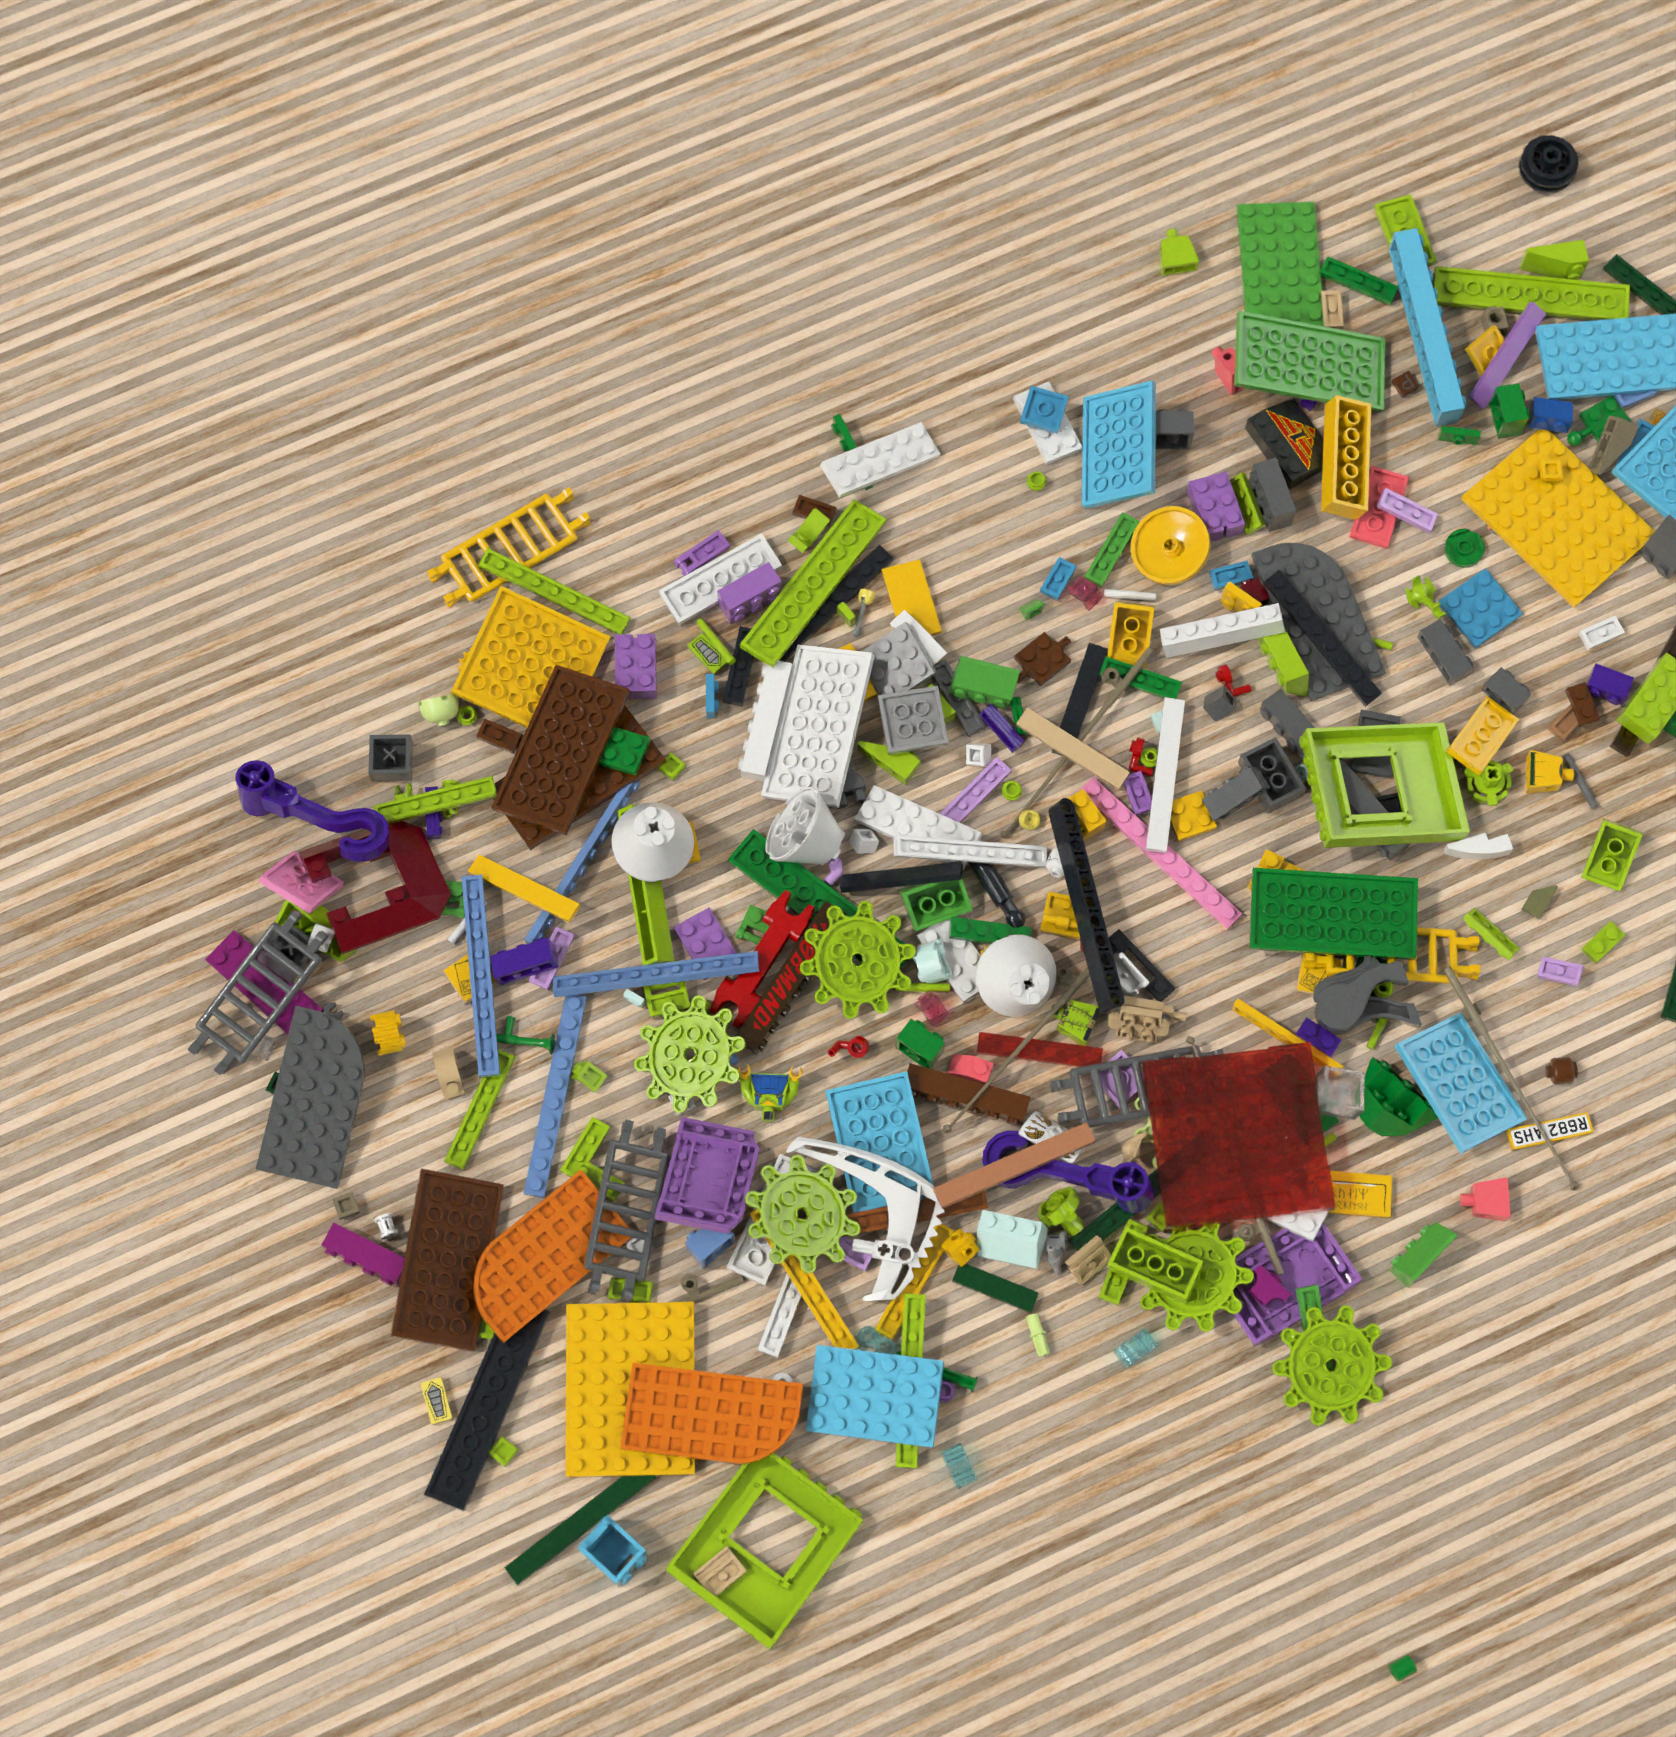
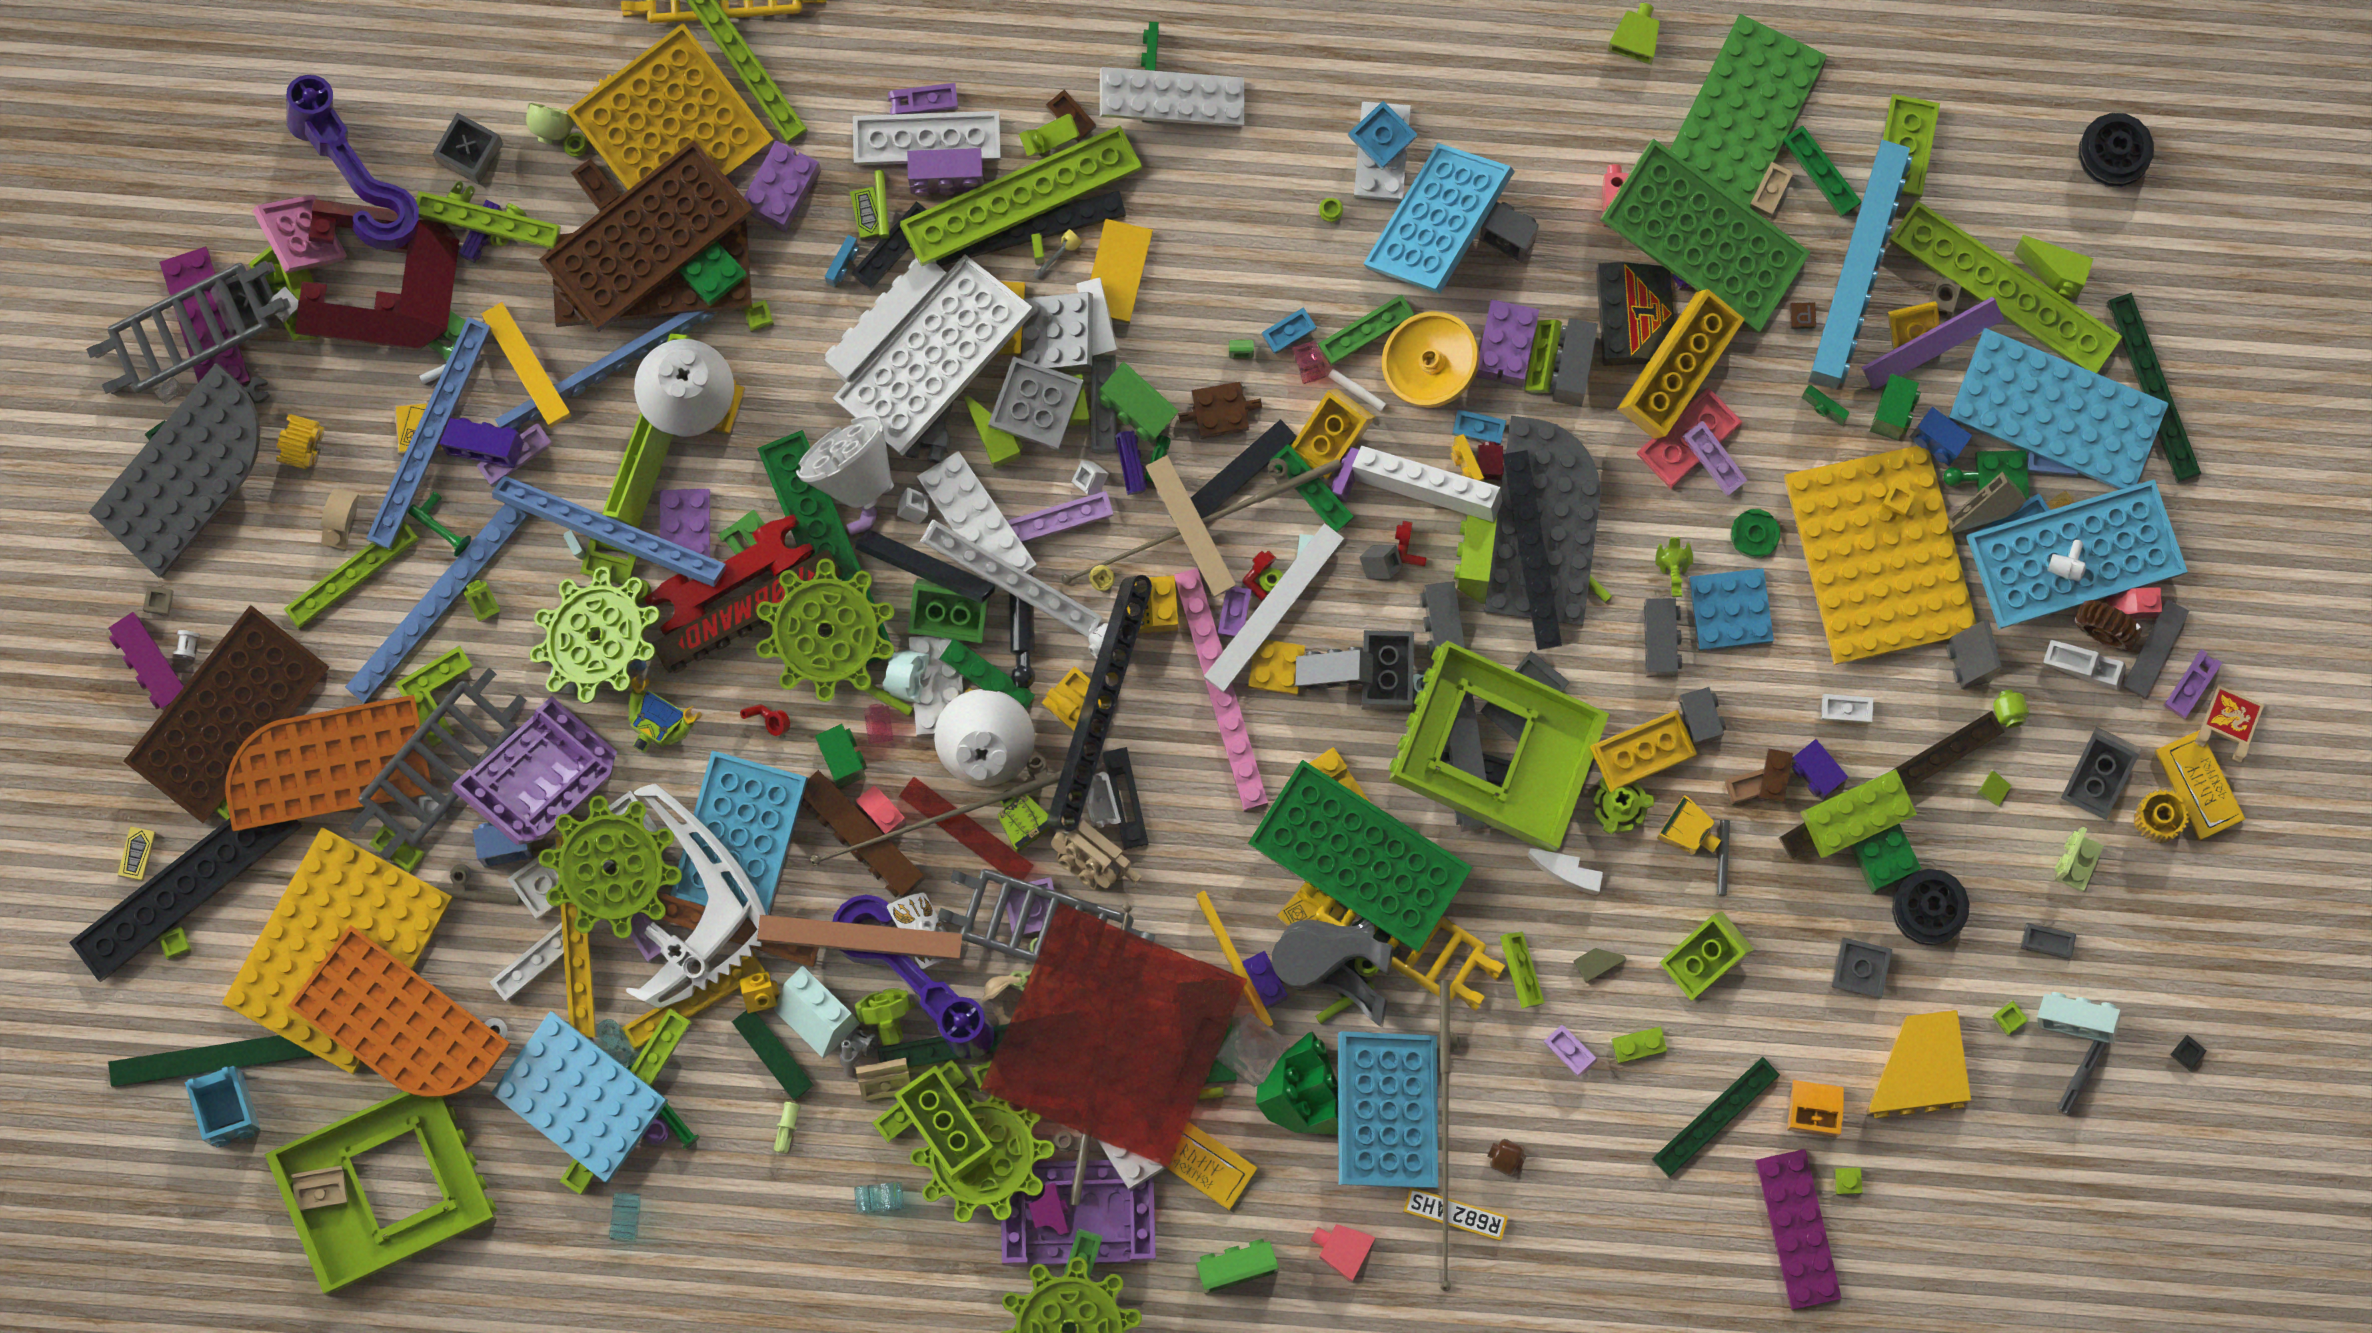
camera: 30 degrees right, 5 degrees up
lime plate [1002,781,1022,801] -> none
none -> medium lavender plate [1332,447,1359,502]

